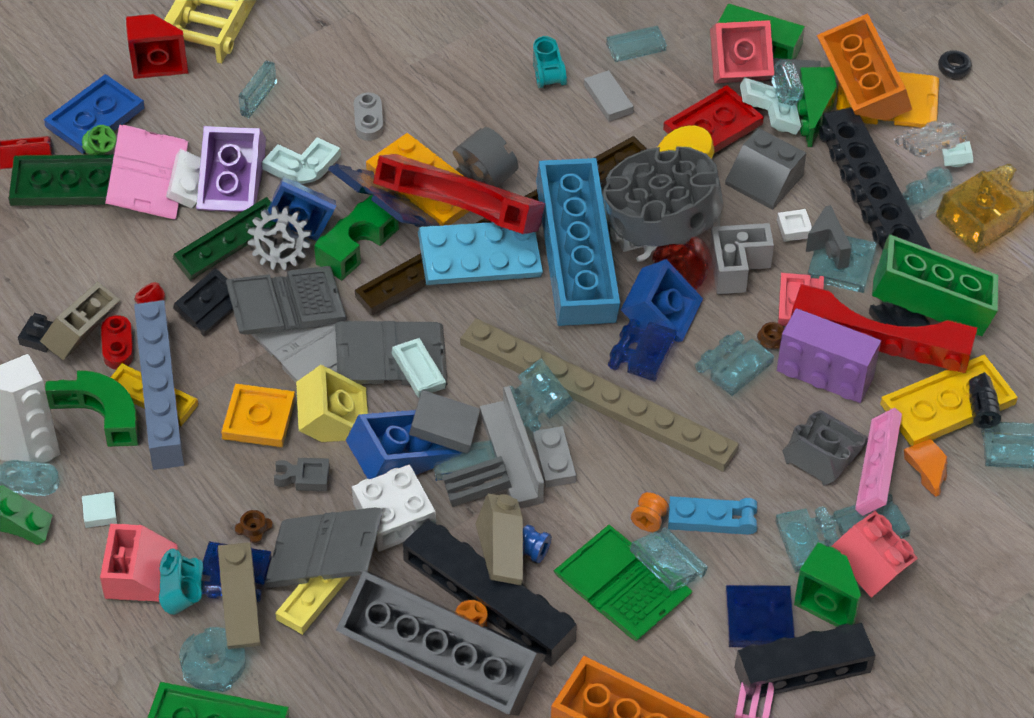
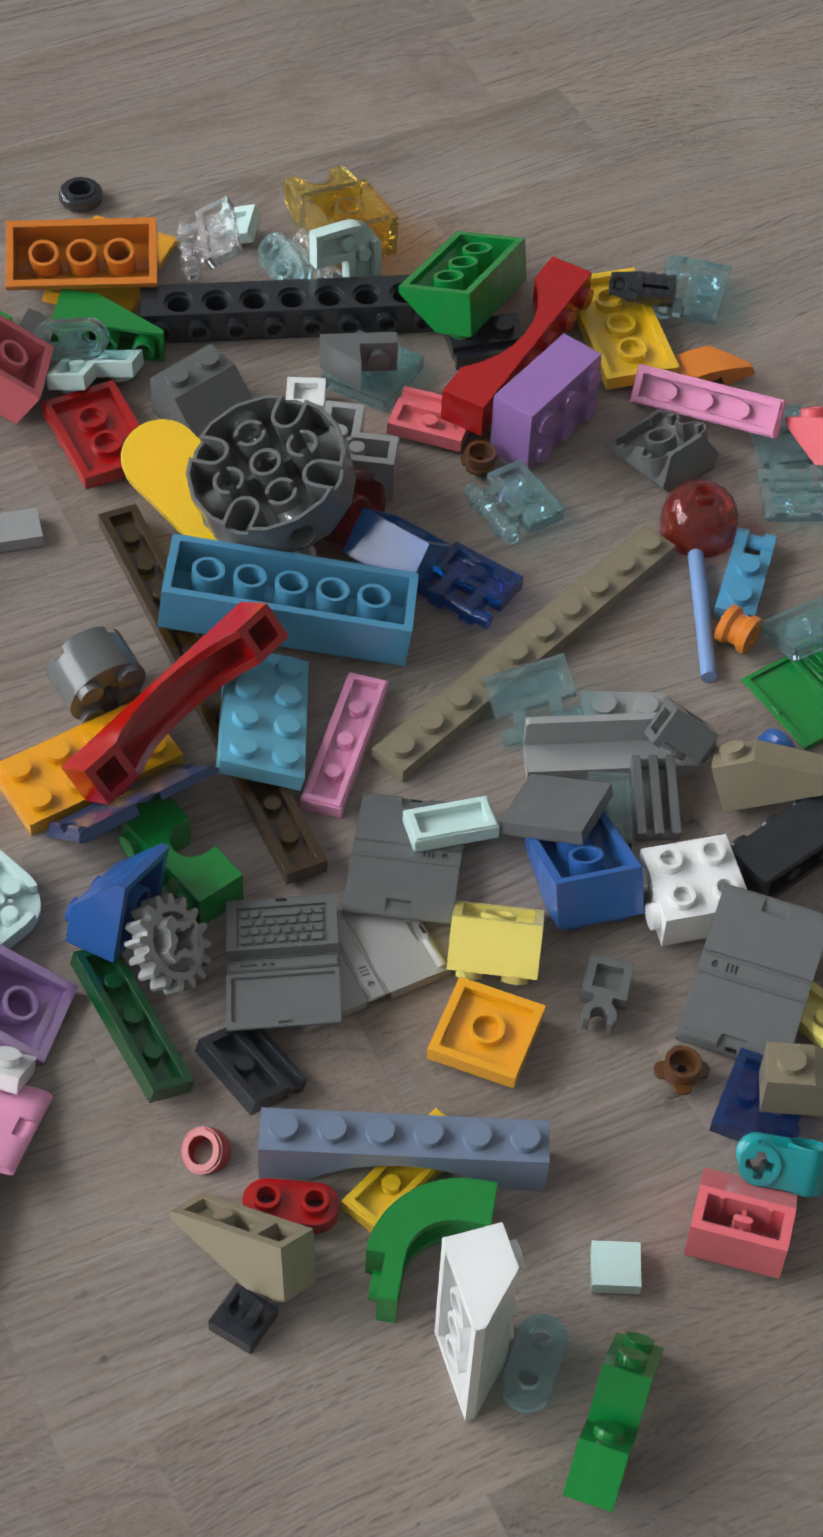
camera: 80 degrees left, 0 degrees up
none -> bright pink tile [300,672,389,819]
none -> light aqua plate [309,219,382,277]
none -> dark grey brick [644,697,719,763]
none -> clear red cylinder [659,479,739,558]
none -> medium blue bar [688,549,717,683]

